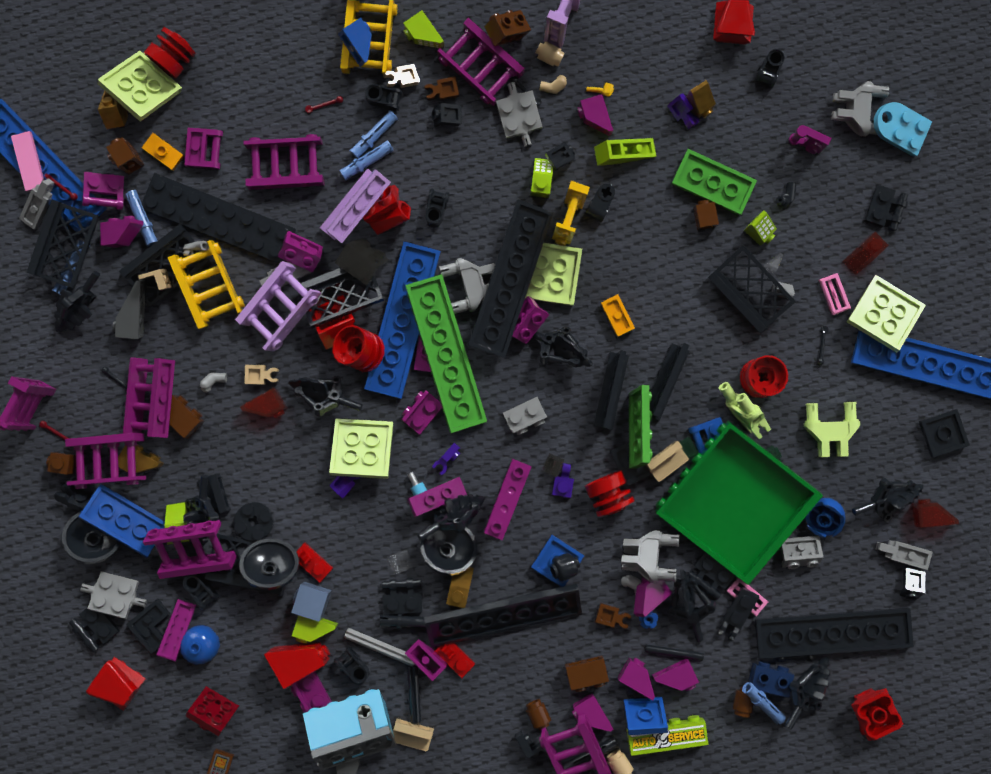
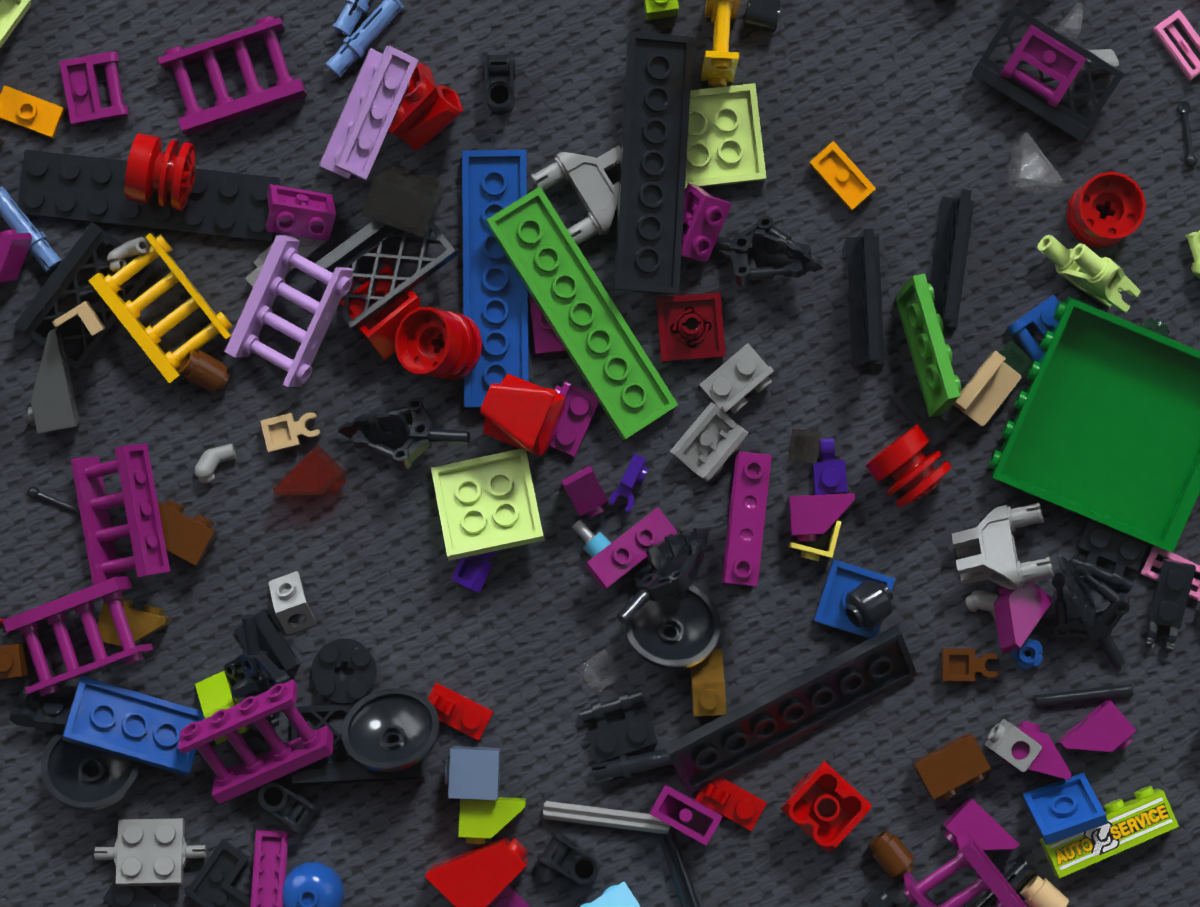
camera: 10 degrees left, 0 degrees up
none -> red wheel [124,133,196,211]
none -> reddish brown brick [179,349,229,393]
none -> light grey bracket [268,571,316,634]
none -> red piece [480,374,566,457]
none -> magenta slope [561,466,608,519]
none -> dark red plate [656,292,726,362]
none -> light grey bracket [670,402,748,482]
none -> red piece [780,761,872,853]
none -> magenta slope [788,493,855,542]
none -> light yellow bracket [788,520,841,561]
none -> light grey bracket [985,719,1042,772]
none -> magenta plate [1000,25,1086,109]
none -> clear slope [1006,132,1065,197]

